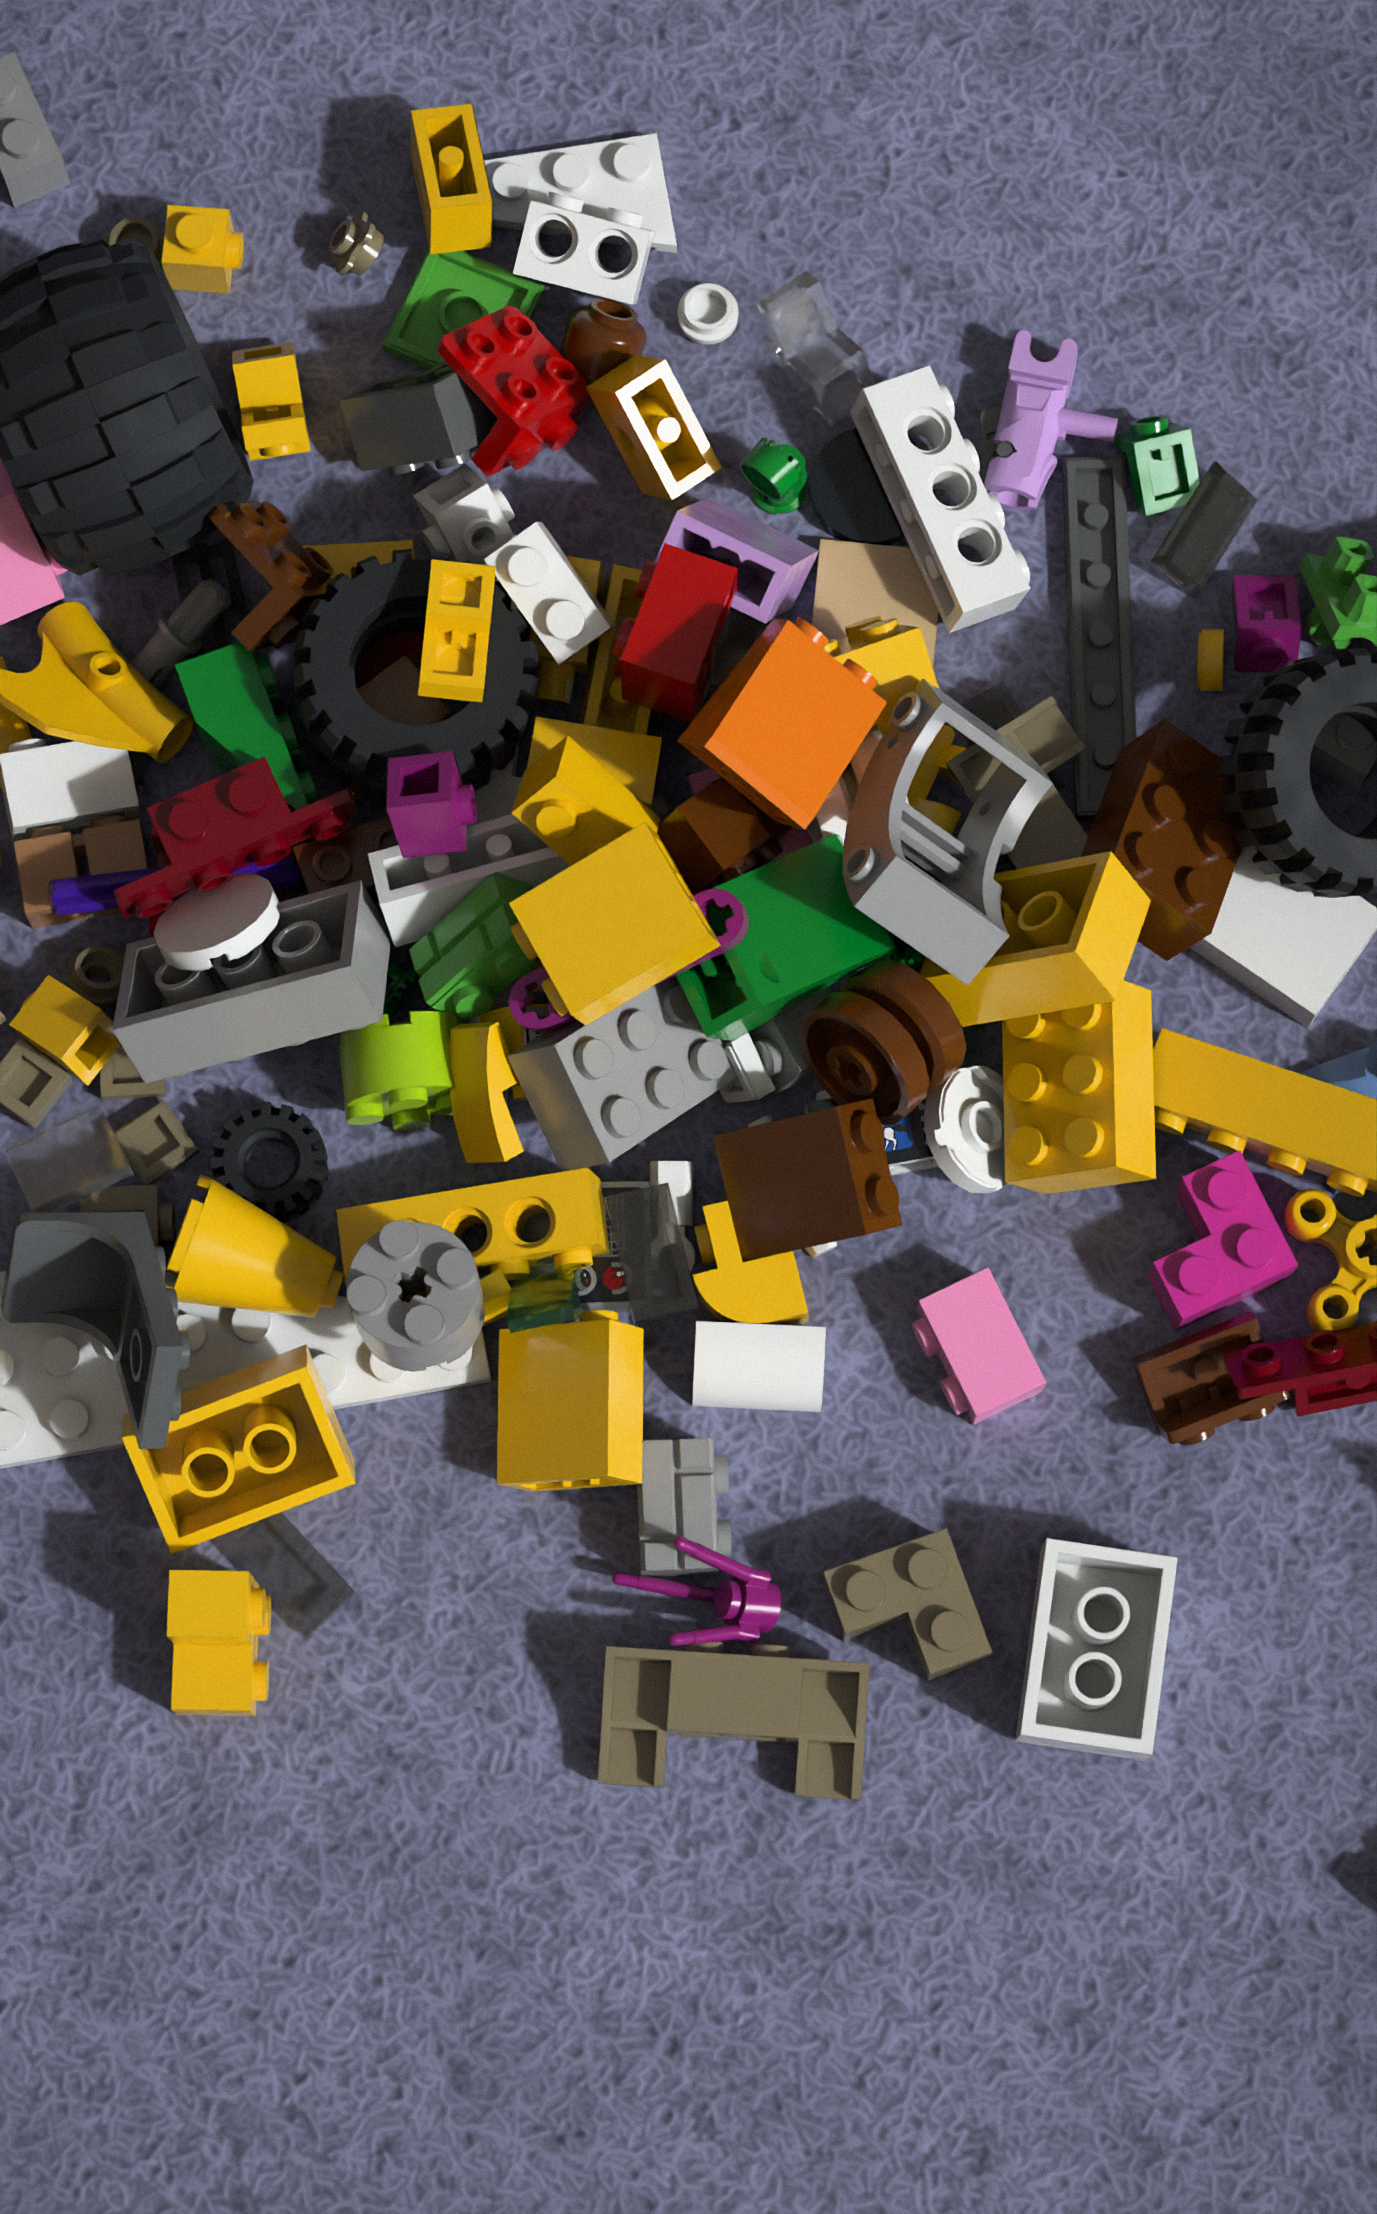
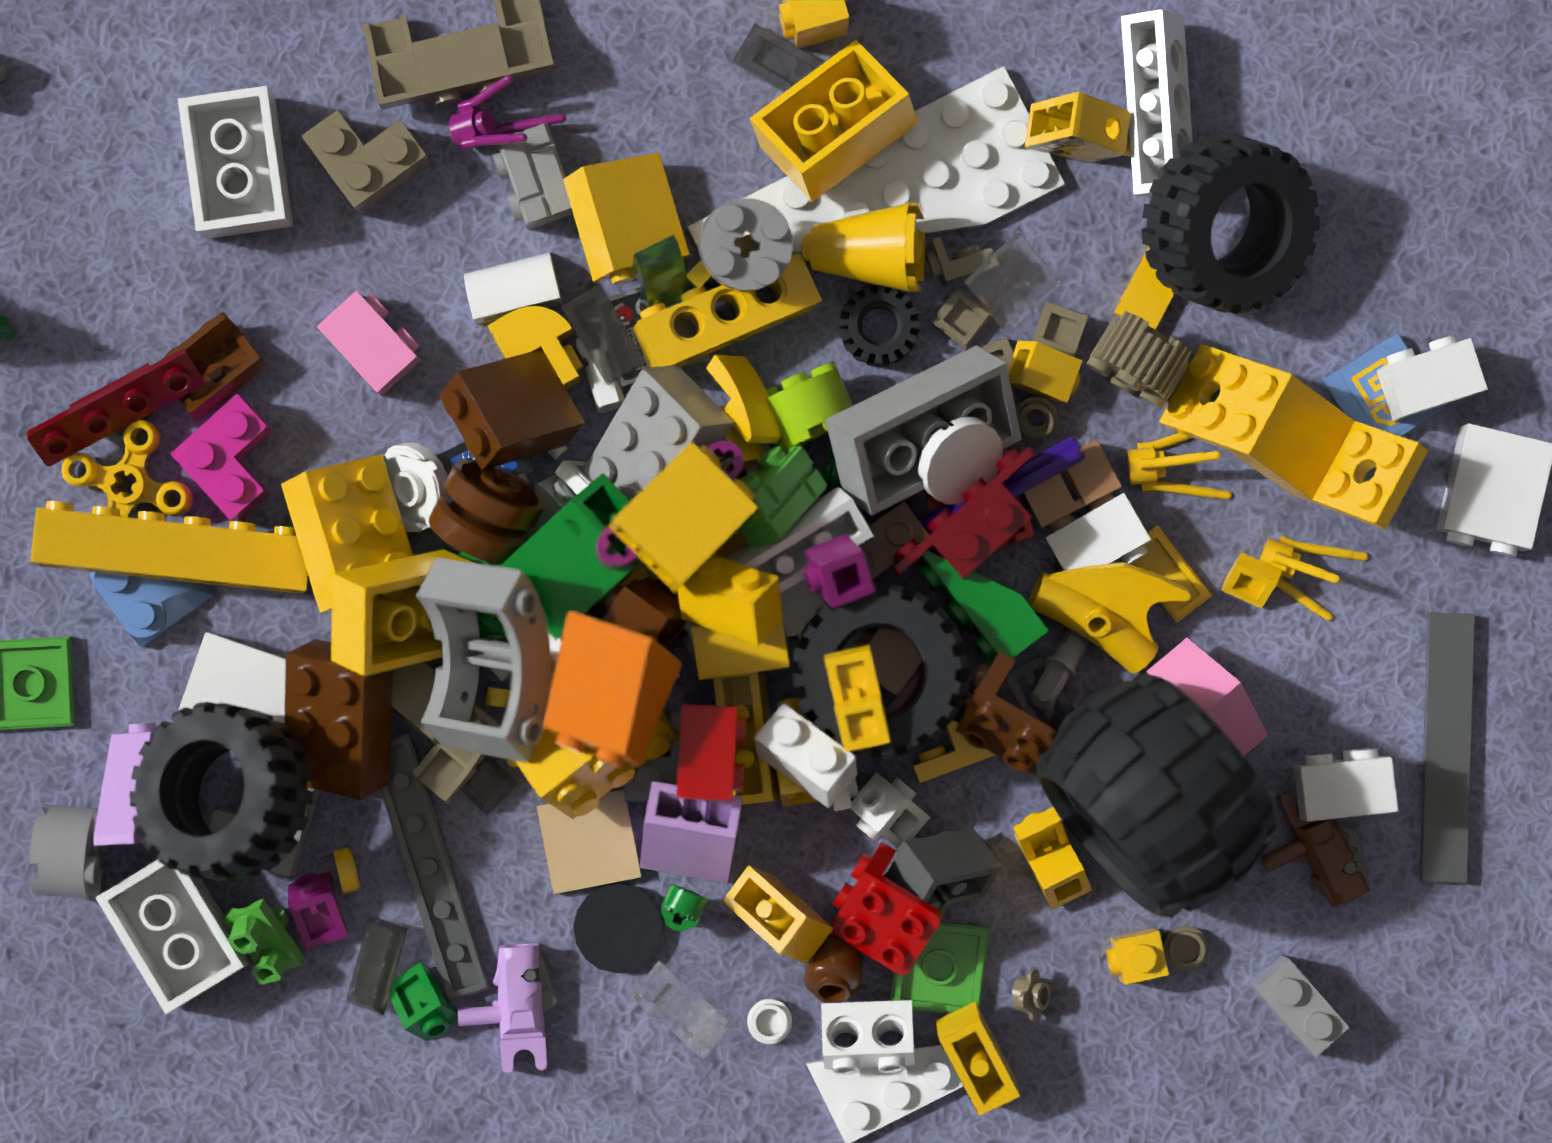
camera: 165 degrees right, 10 degrees up
dark grey bracket [1,1212,190,1449] -> none
white brick [850,366,1031,633] -> none

